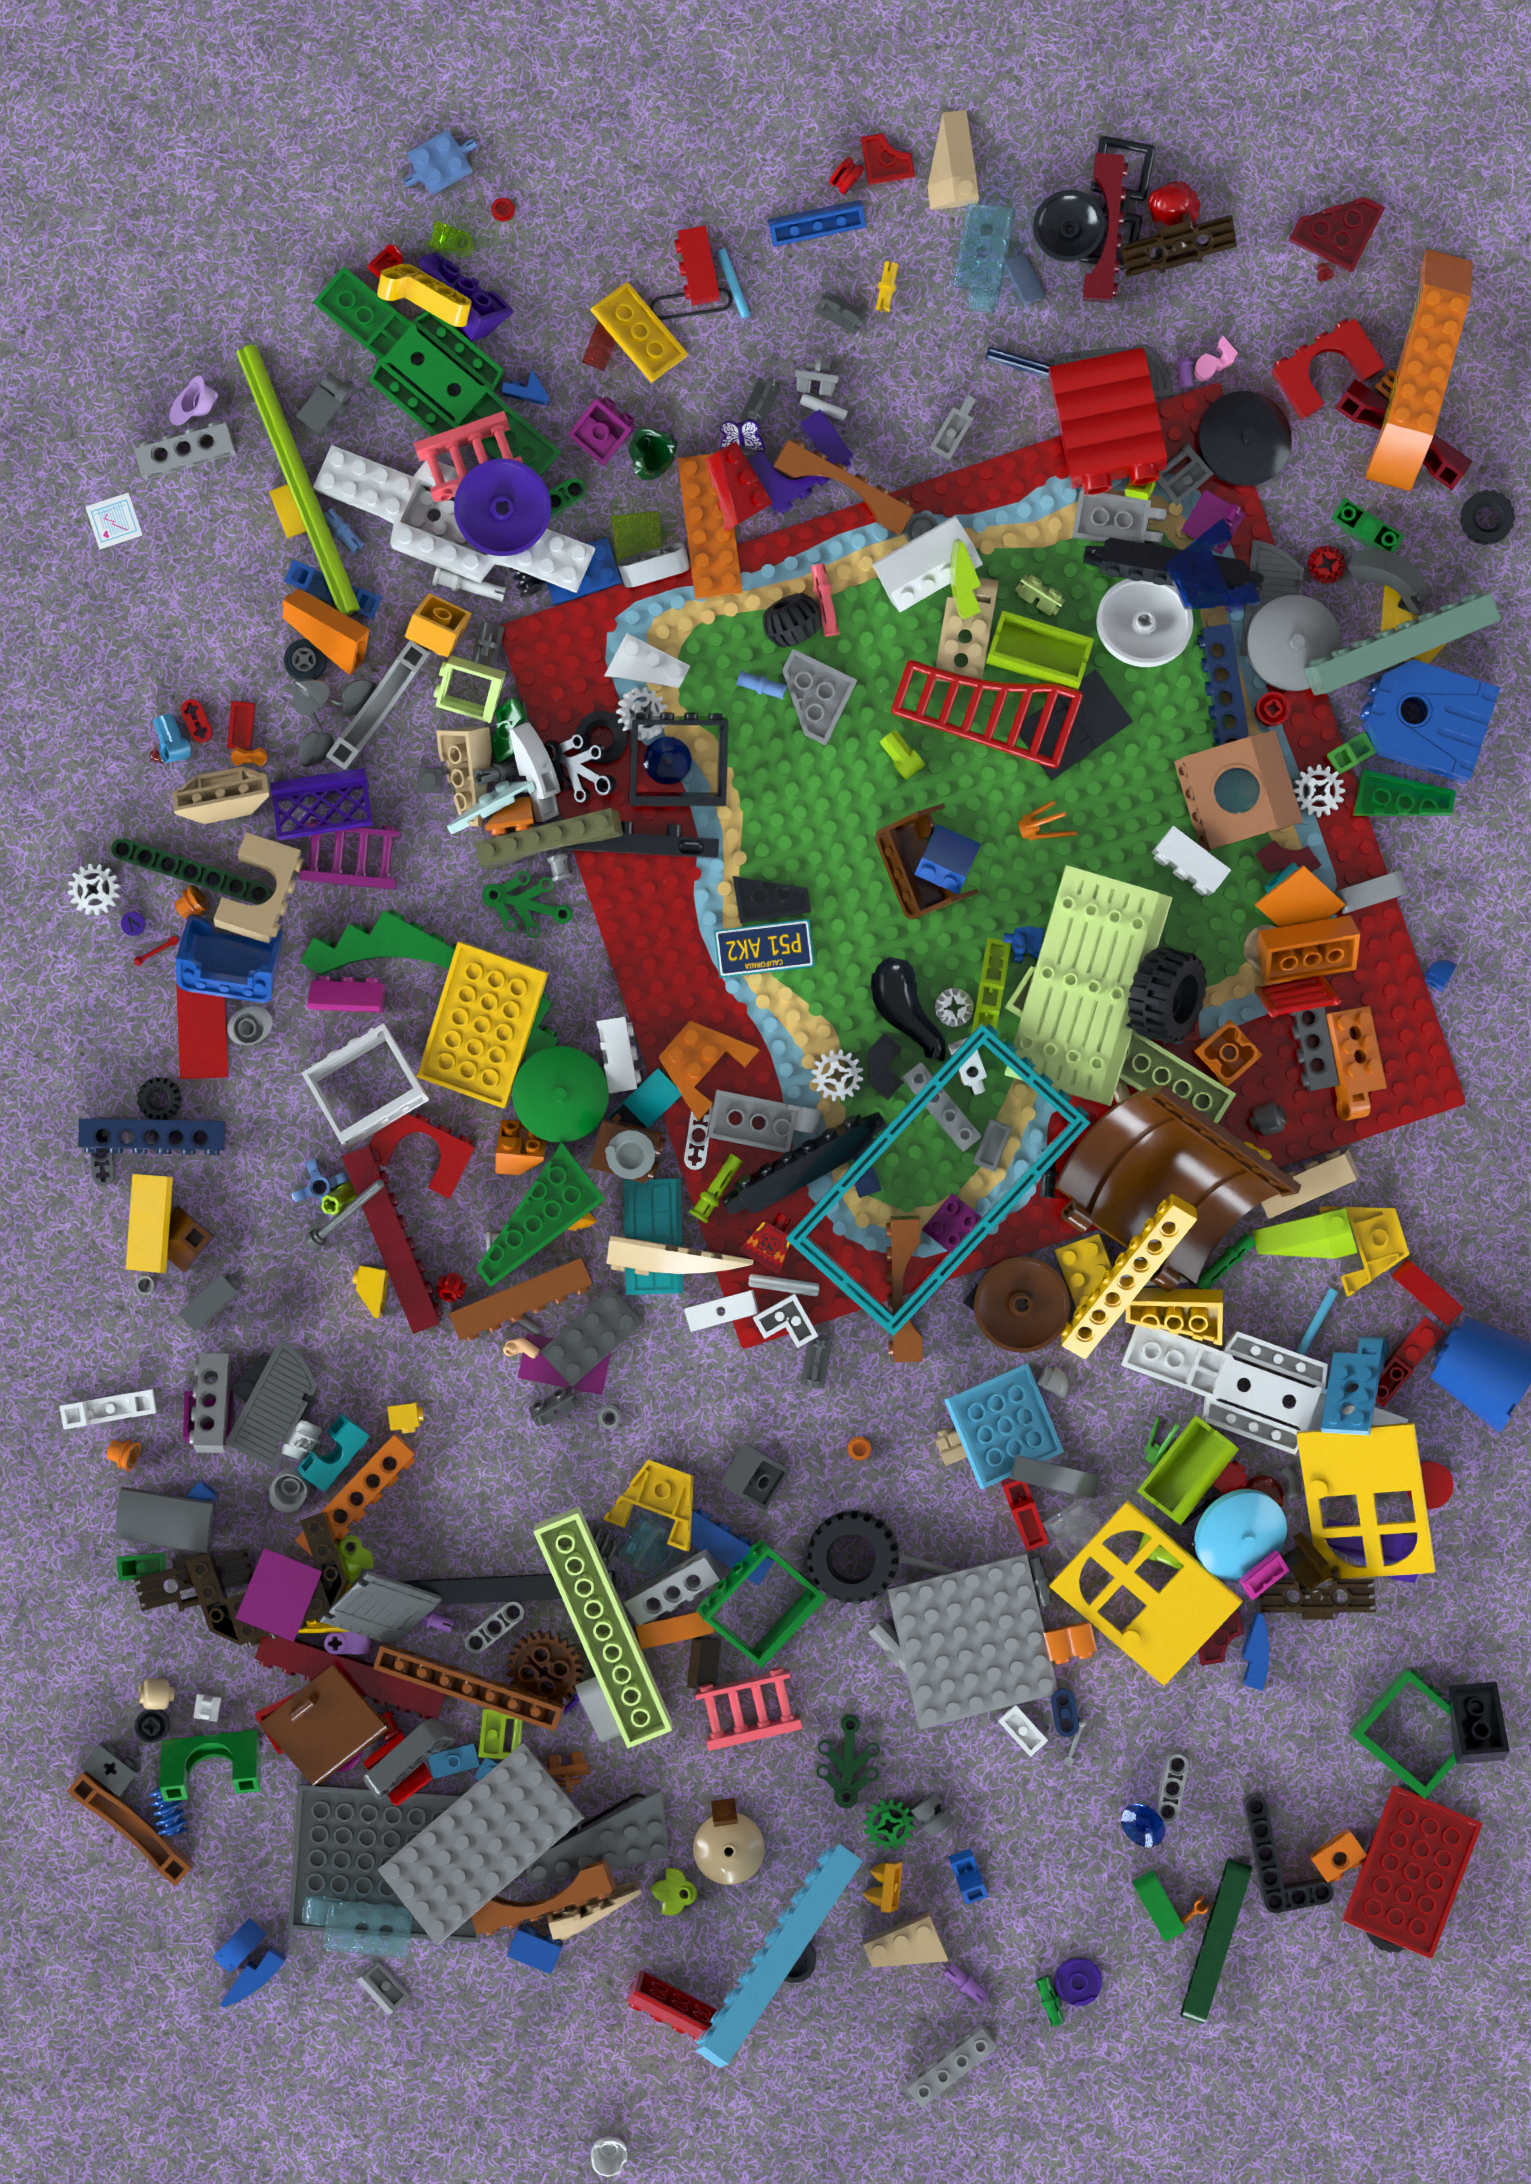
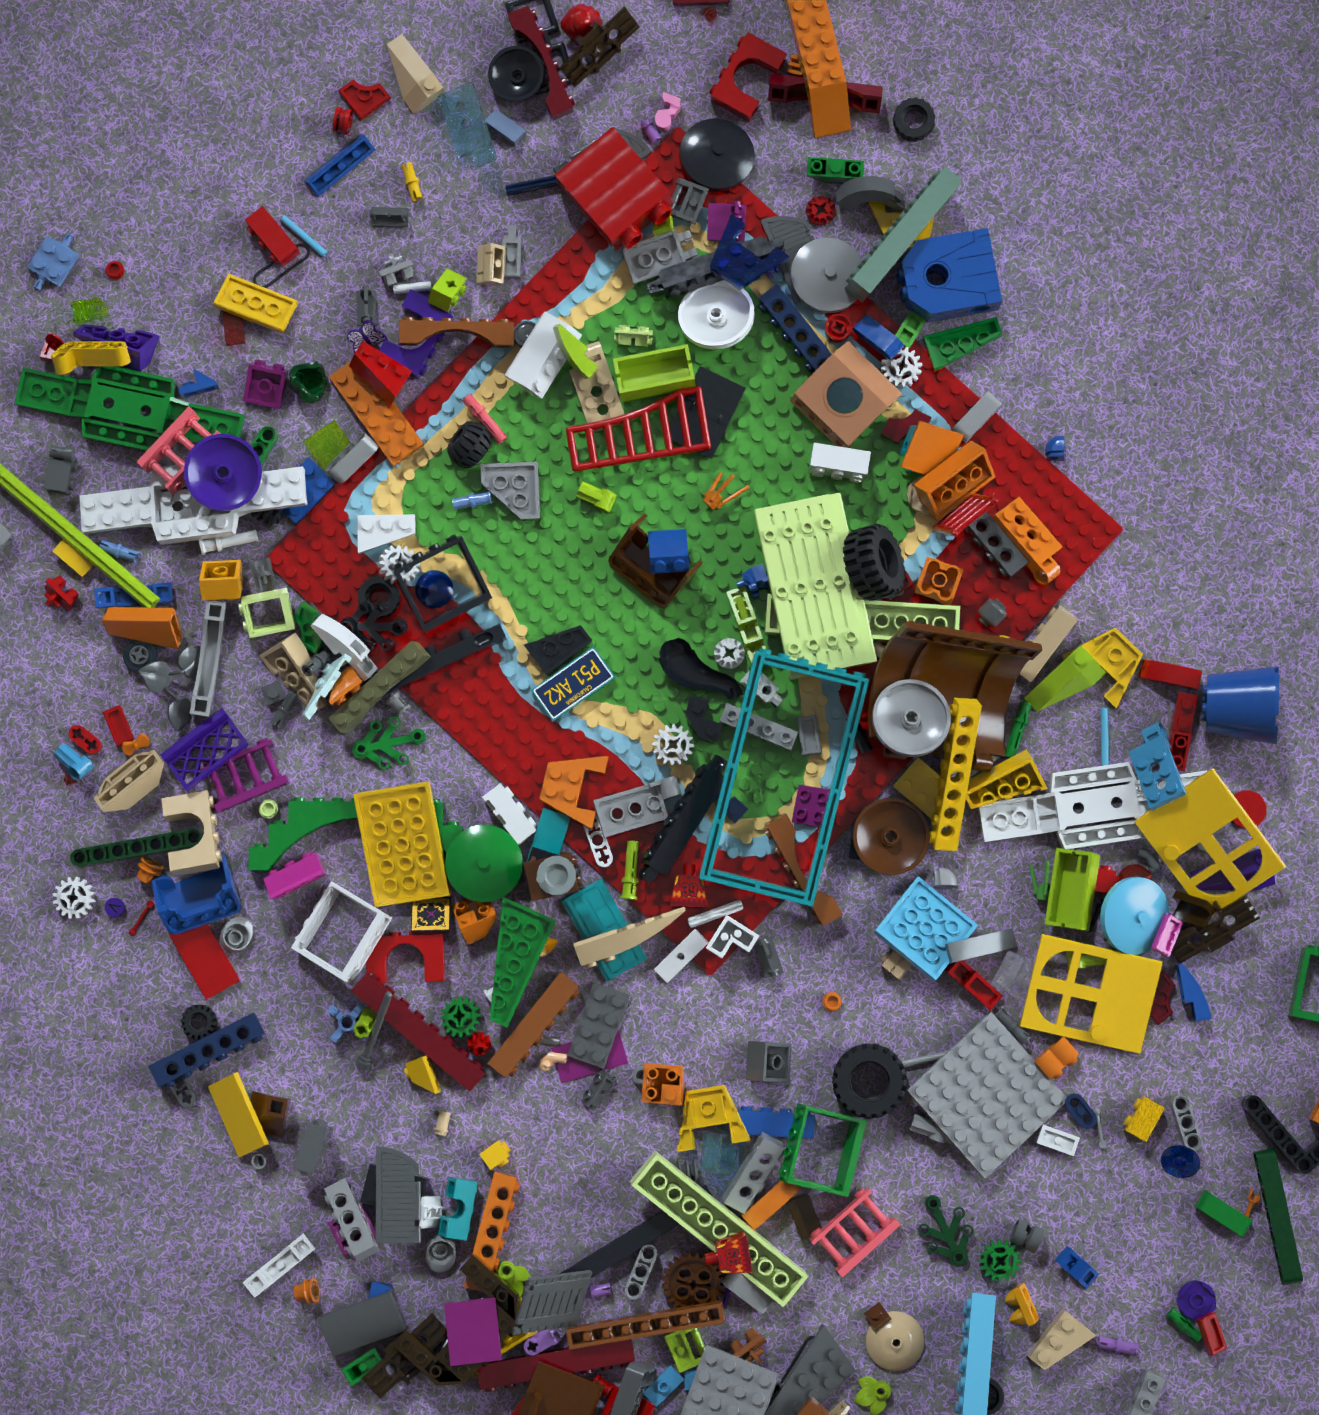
camera: 30 degrees left, 5 degrees down
none -> red hips [44,575,79,612]
none -> yellowish green plate [259,799,278,819]
none -> dark grey axle [270,691,298,729]
none -> tile [411,897,451,935]
none -> lime brick [428,268,467,312]
none -> tan pin [433,1111,451,1136]
none -> green gear [440,996,483,1039]
none -> tan brick [476,243,505,286]
none -> orange slope [641,1063,685,1105]
none -> torso [704,1231,752,1273]
none -> blue beam [852,315,904,360]
none -> light grey dish [872,679,951,757]
none -> yellow brick [1123,1096,1165,1142]
none -> red tile [1197,1311,1227,1357]

